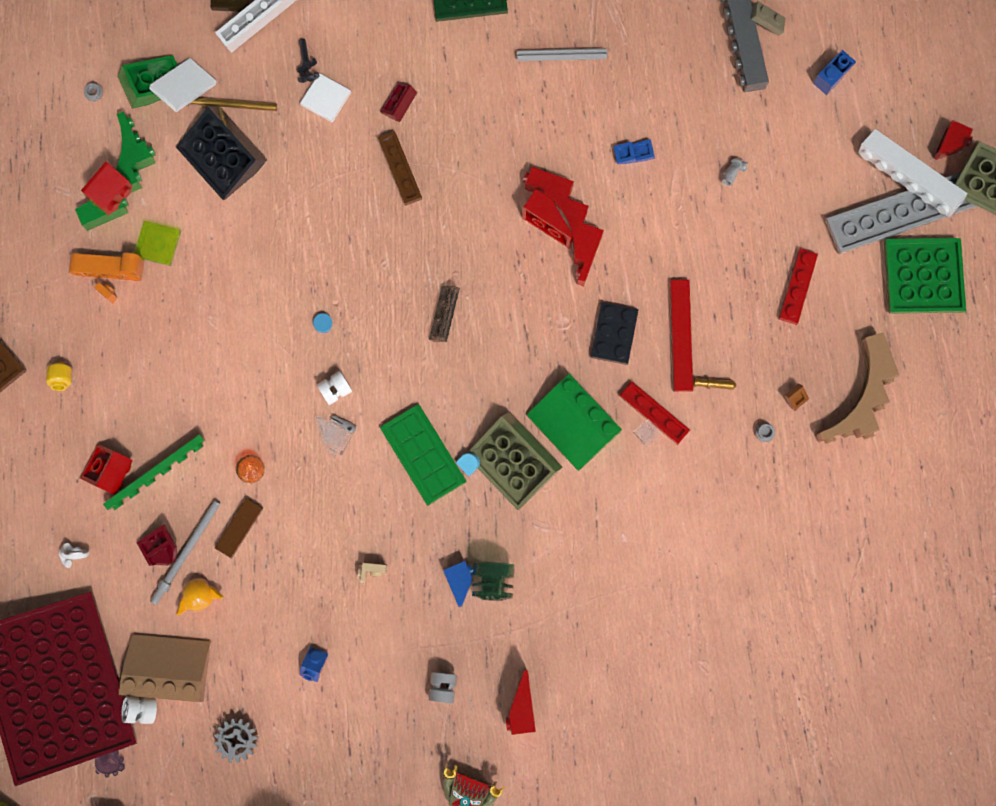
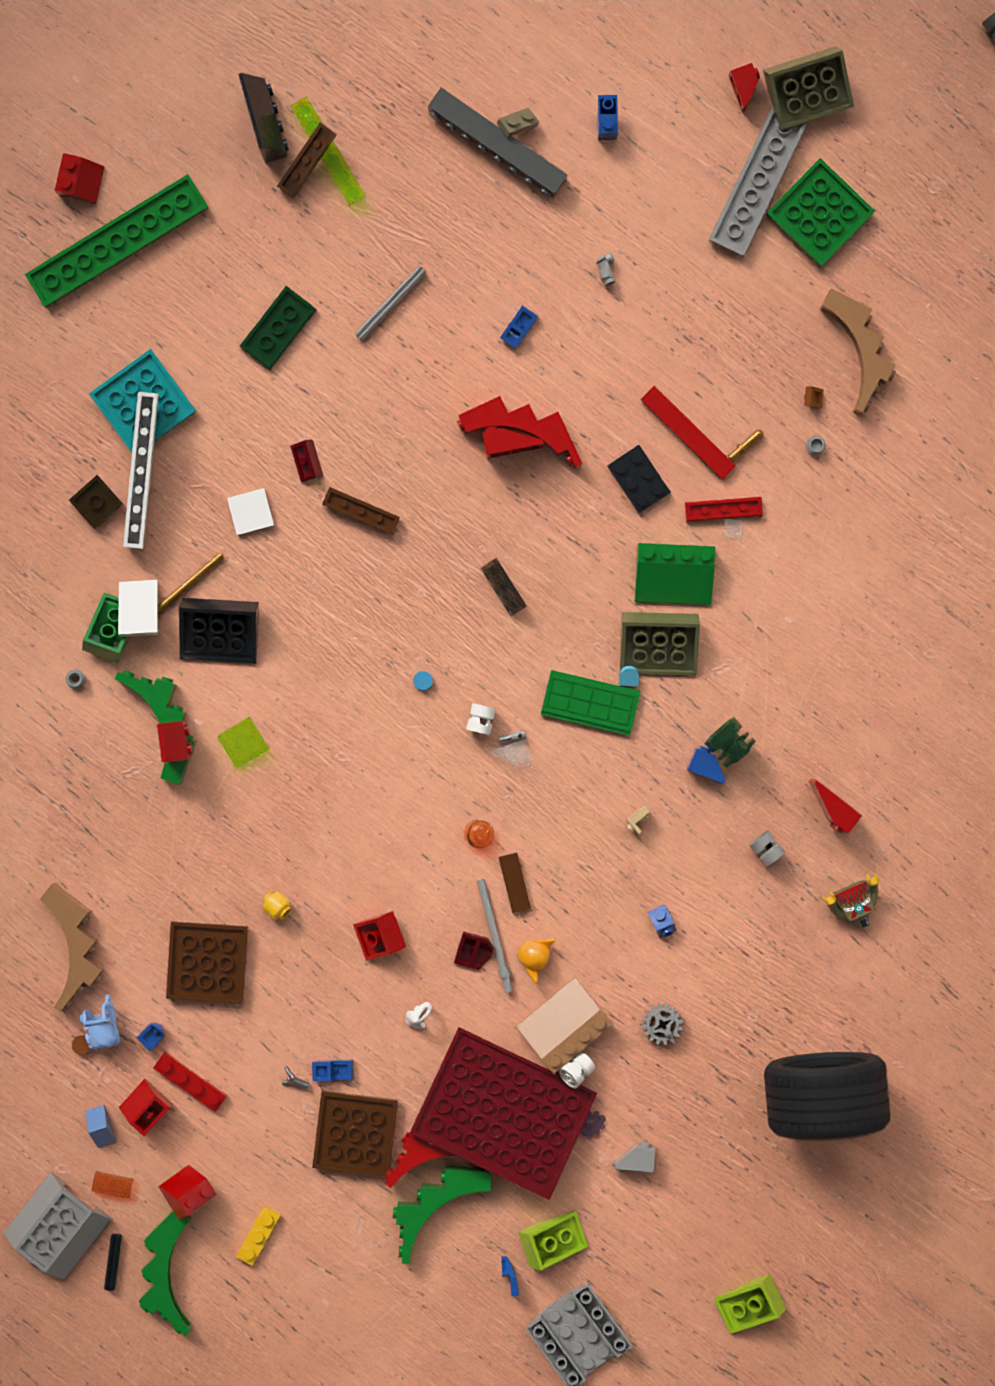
camera: 45 degrees left, 10 degrees up
orange beam [68,253,144,281] -> none
orange plate [94,282,118,304] -> none
green plate [103,434,206,511] -> none
black piece [296,38,320,83] -> none
red plate [779,248,818,325] -> none
white brick [858,129,968,218] -> none

